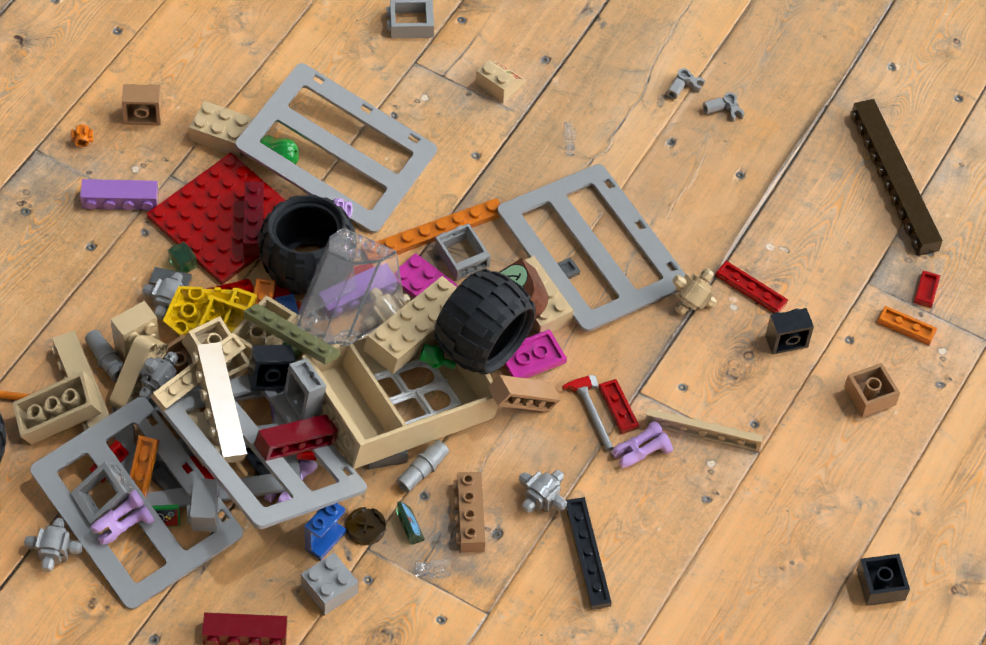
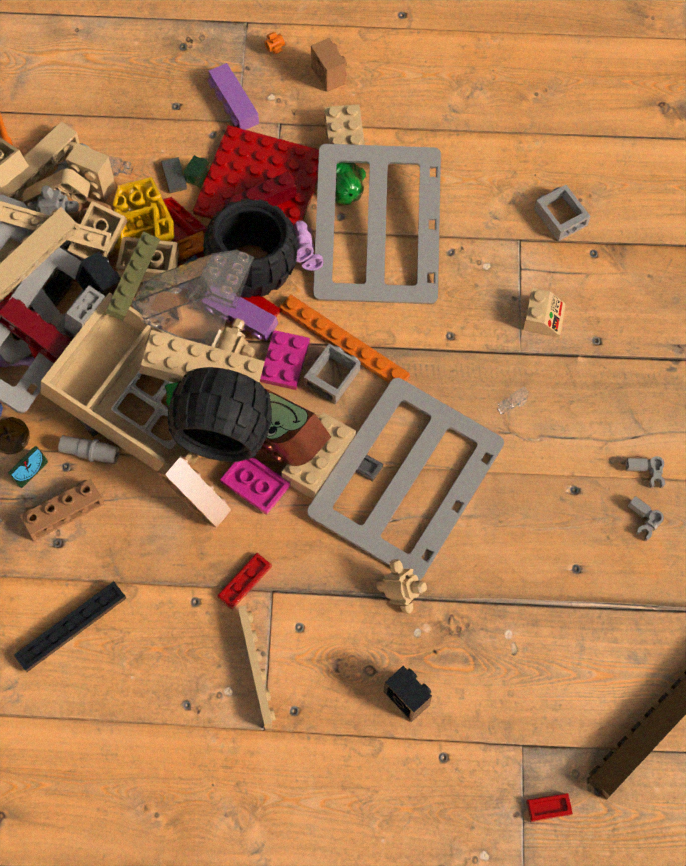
camera: 65 degrees right, 10 degrees up
light grey piece [142,272,184,320] -> none
light grey piece [519,470,567,513] -> none
light grey piece [562,375,614,451] -> none
lavender piece [611,421,673,469] -> none
red tile [715,261,788,313] -> none
medium nougat brick [844,363,900,418] -> none
orange tile [877,306,937,346] -> none

